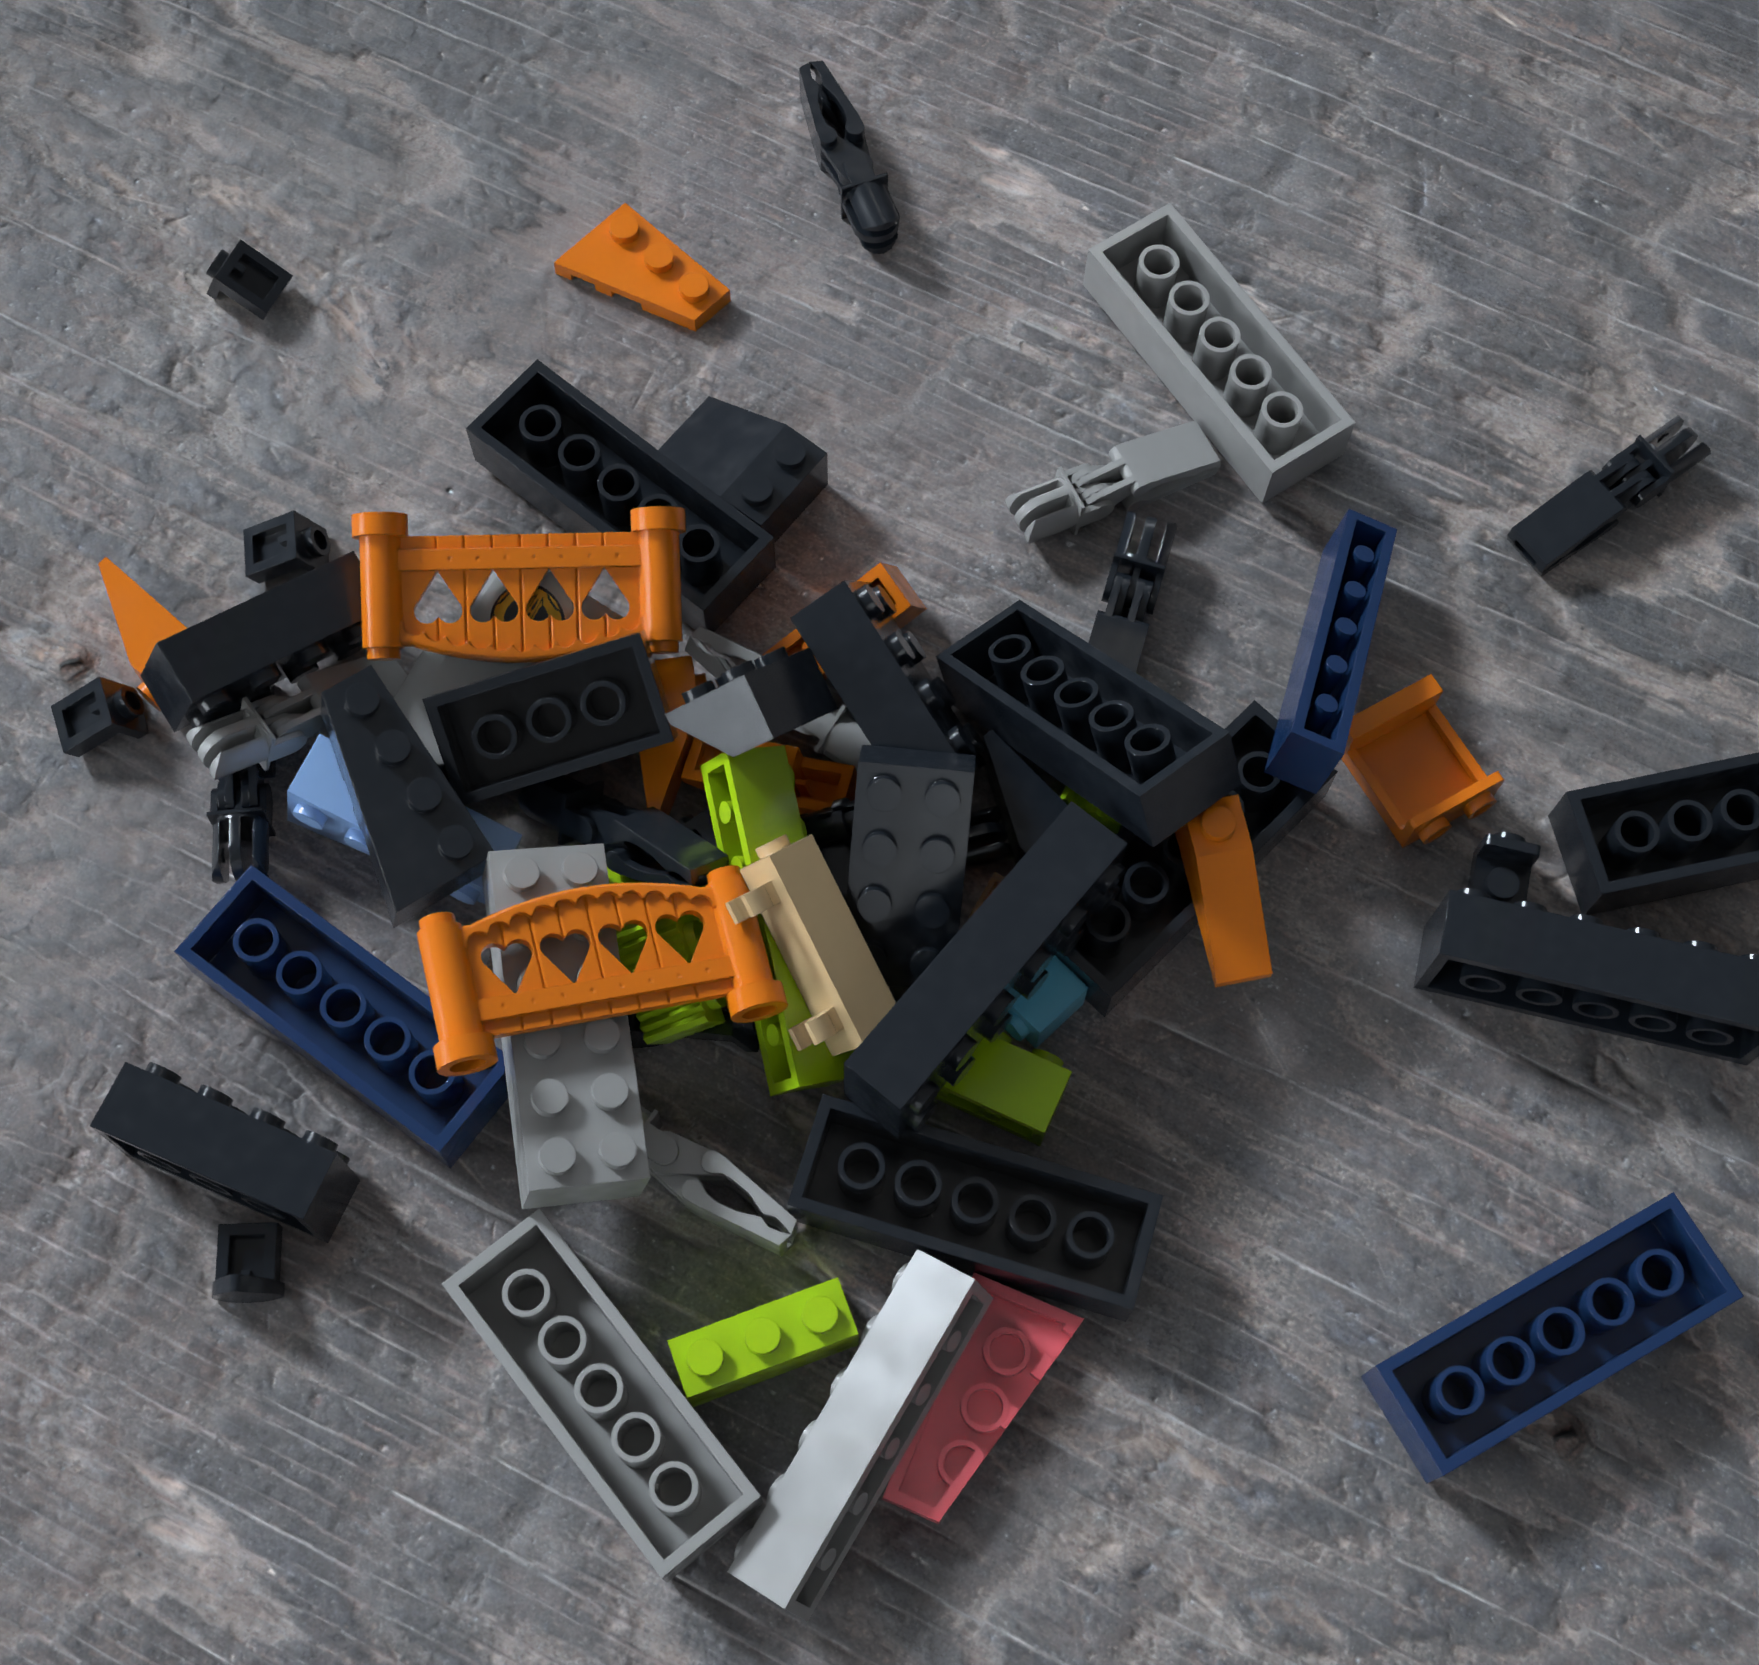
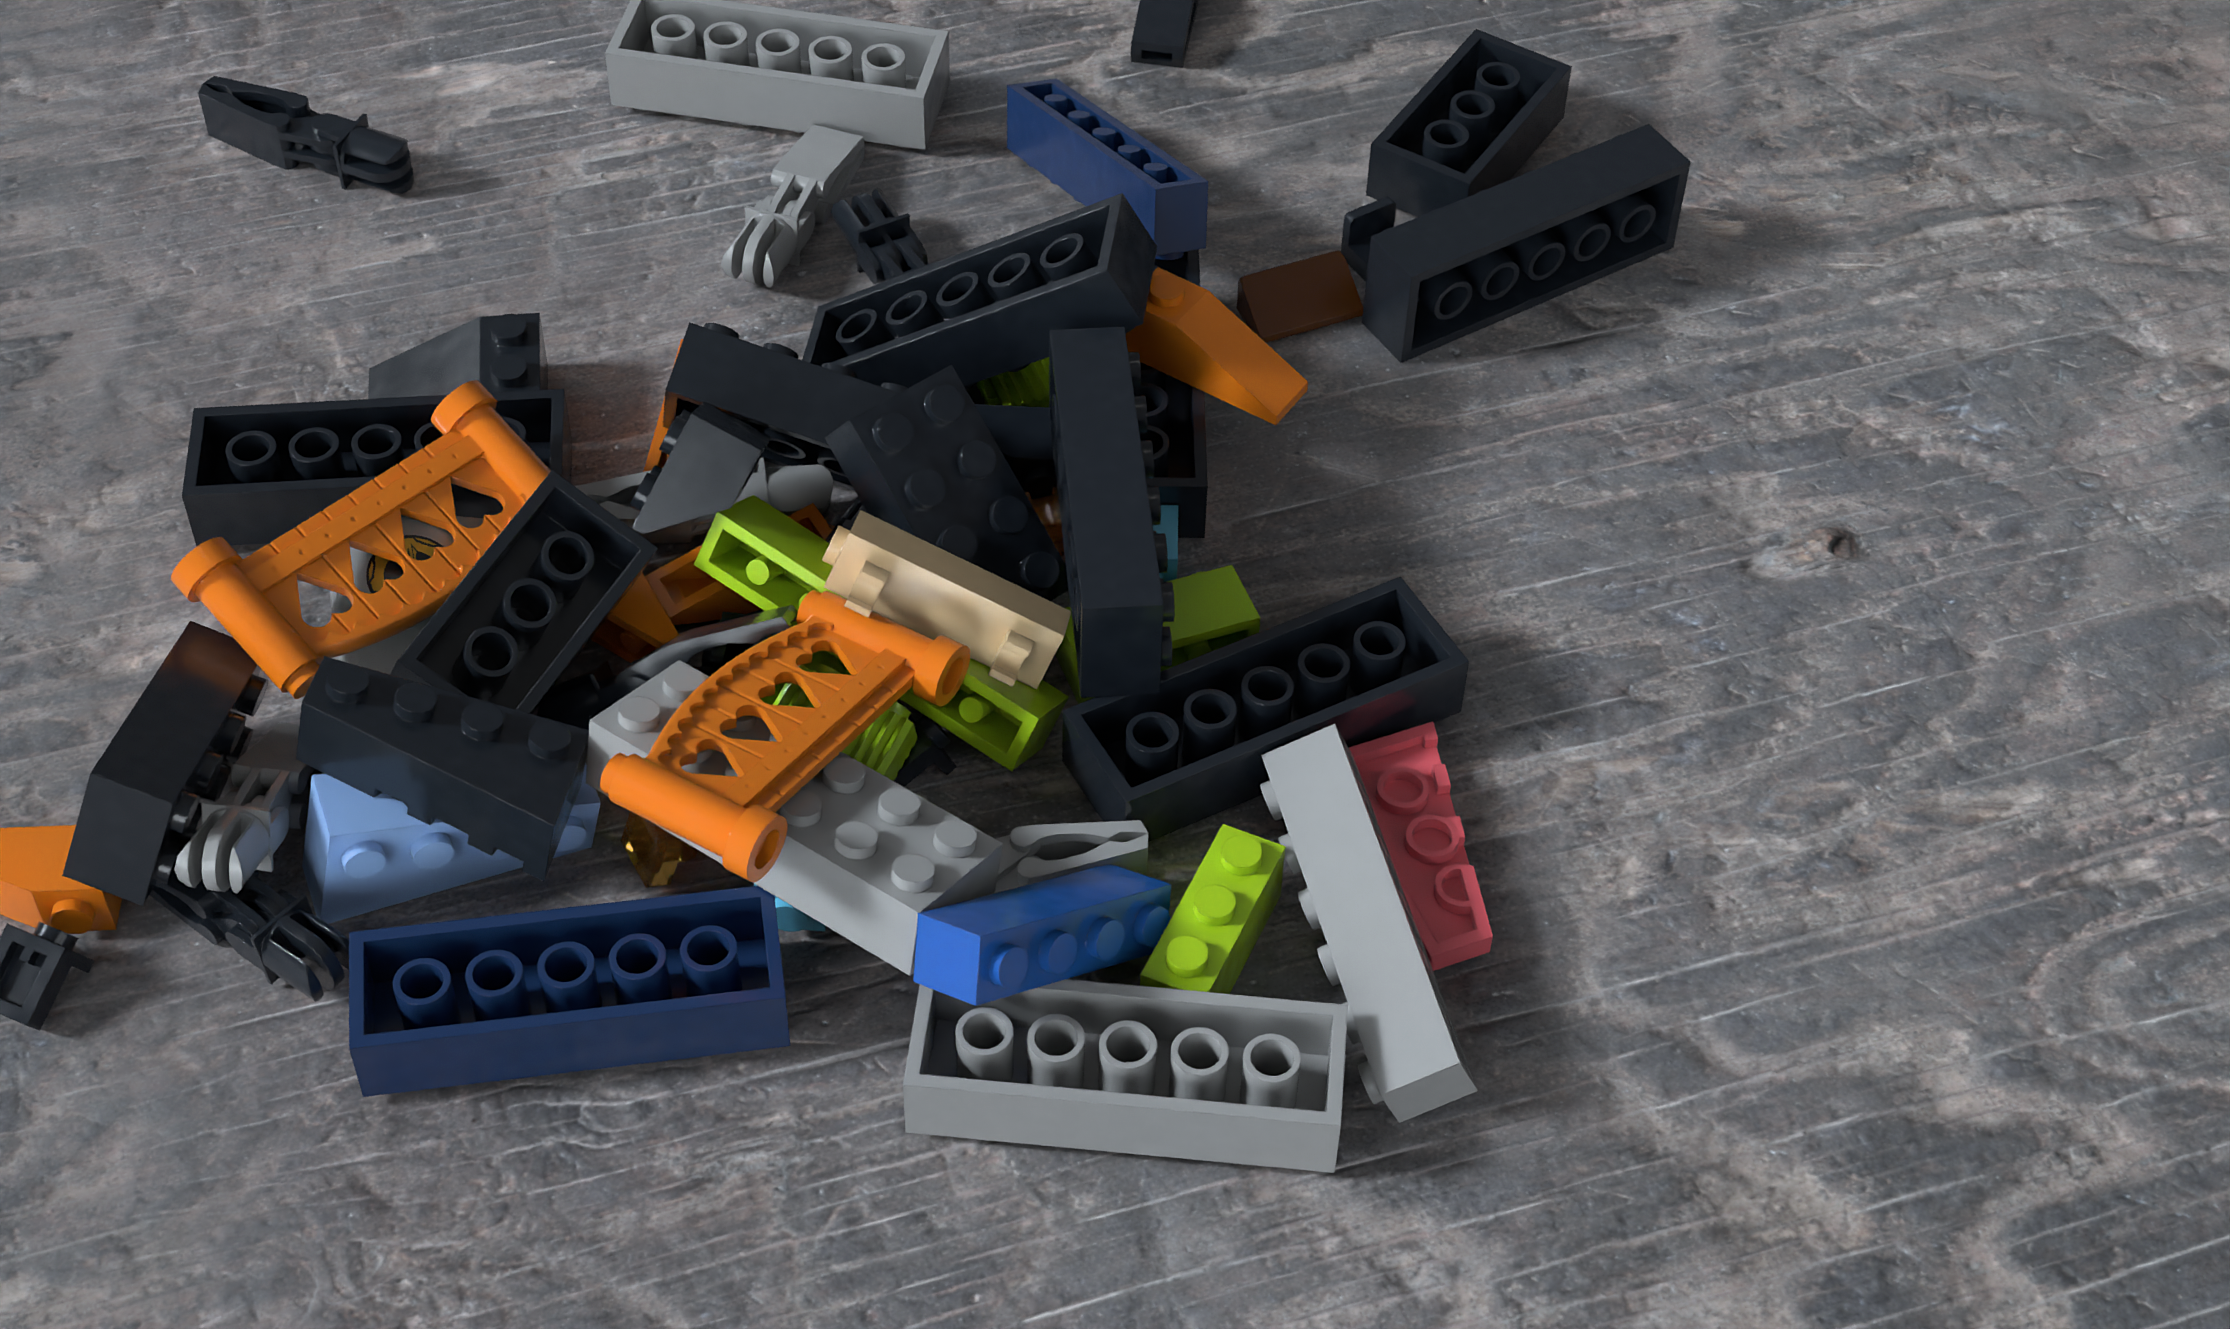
camera: 45 degrees left, 20 degrees down
black brick [90,1062,360,1243] -> none
black tile [212,1222,285,1303] -> none
black bracket [243,510,330,584] -> none
orange wing [554,203,731,332] -> none
orange panel [1341,674,1504,848] -> none
dark blue brick [1361,1192,1744,1484] -> none
none -> blue brick [913,864,1172,1006]
none -> reddish brown slope [1237,250,1363,343]

